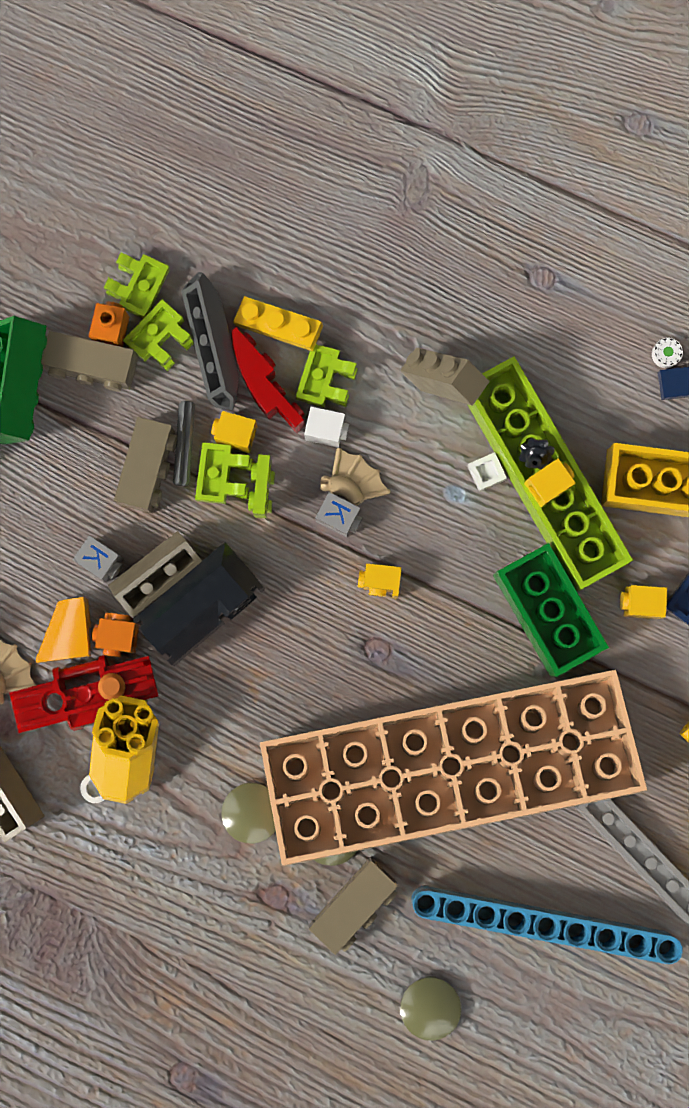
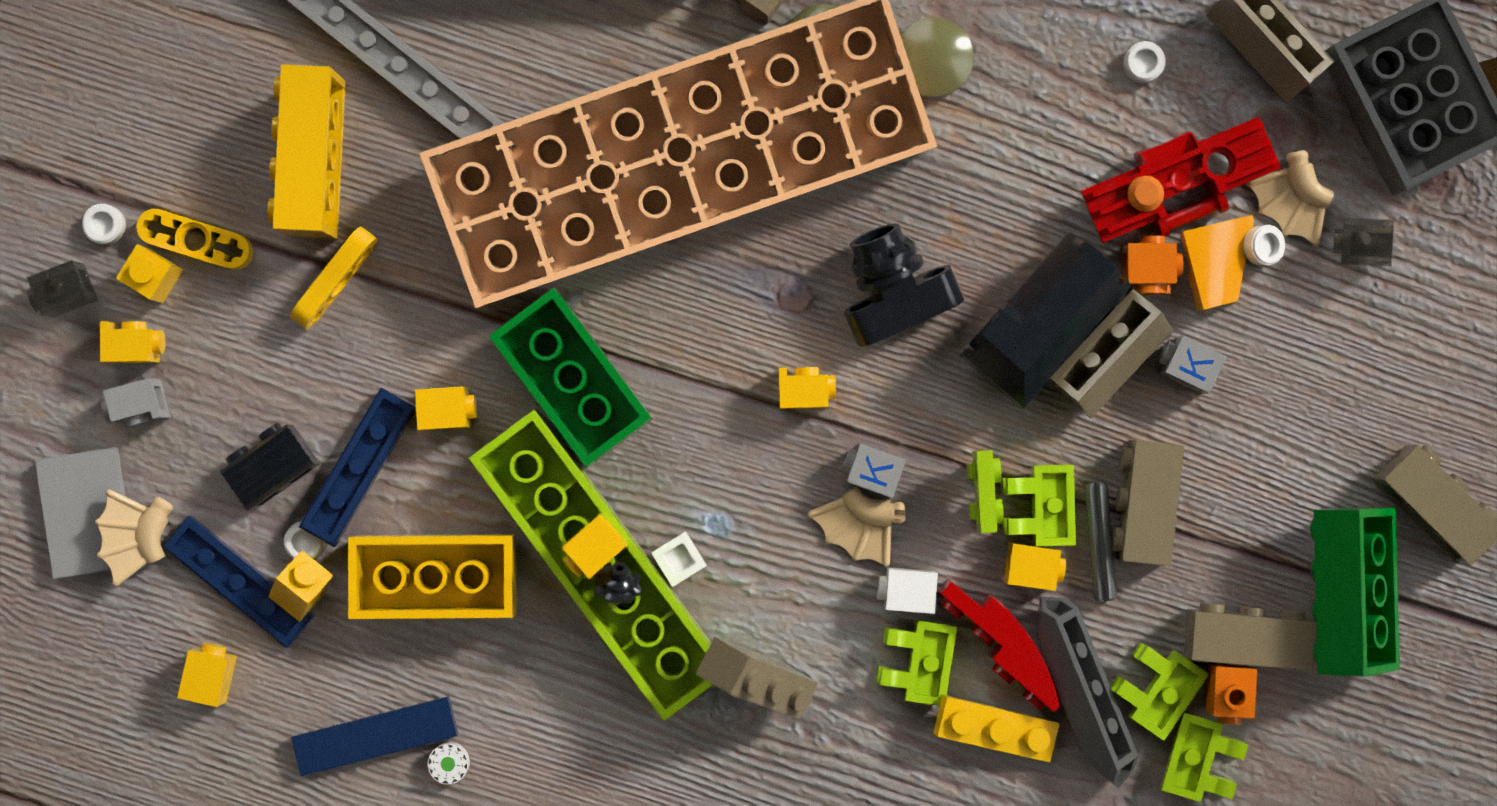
camera: 175 degrees right, 5 degrees up
yellow brick [89,696,159,804] -> none
none -> black beam [844,223,964,347]
none -> white tile [1243,225,1285,265]

